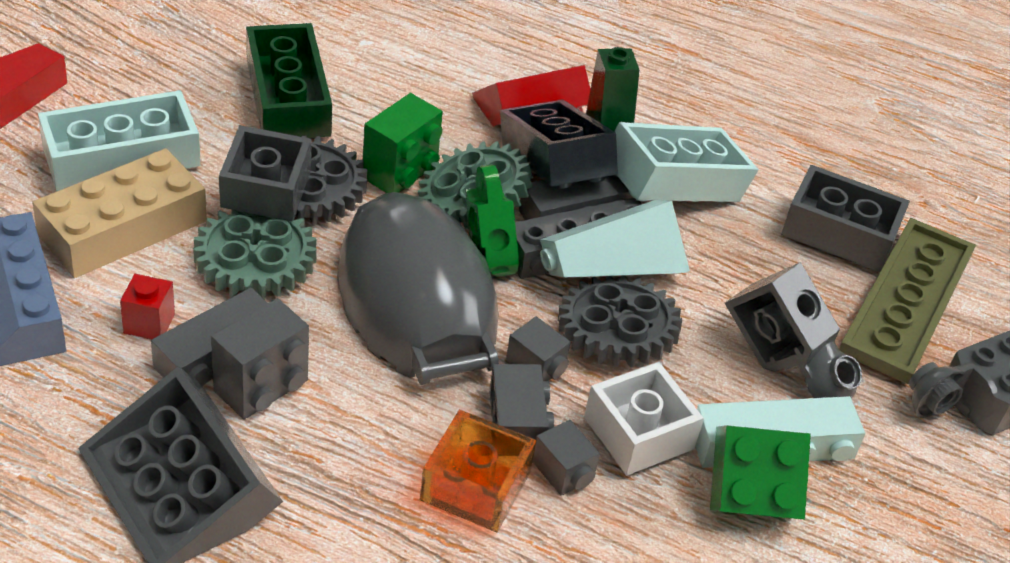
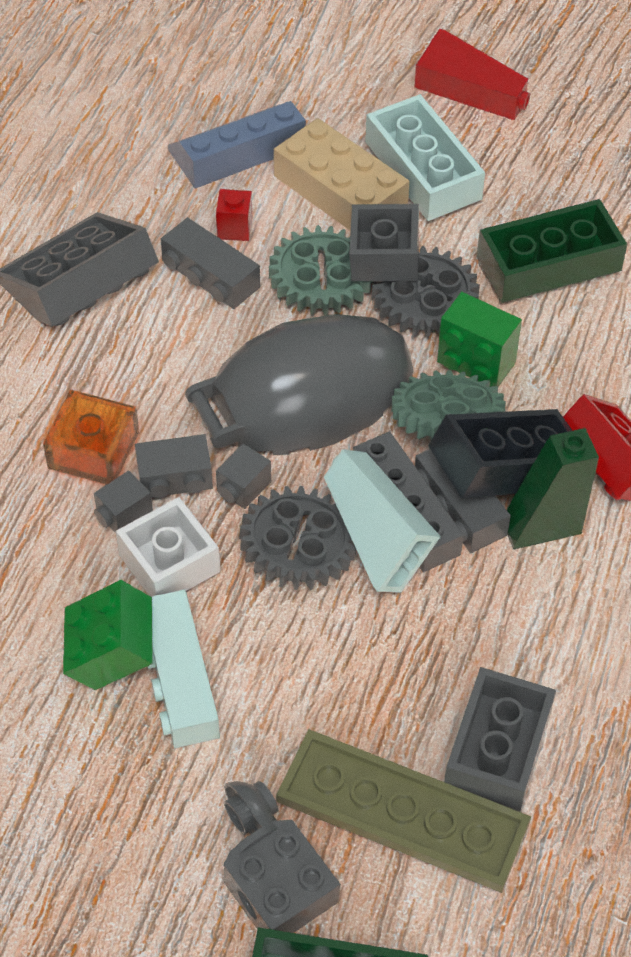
camera: 90 degrees right, 10 degrees up
dark grey brick [211,298,309,420] -> none
green piece [465,165,519,277] -> none
light aqua brick [615,122,759,202] -> none
dark grey brick [725,262,862,399] -> none

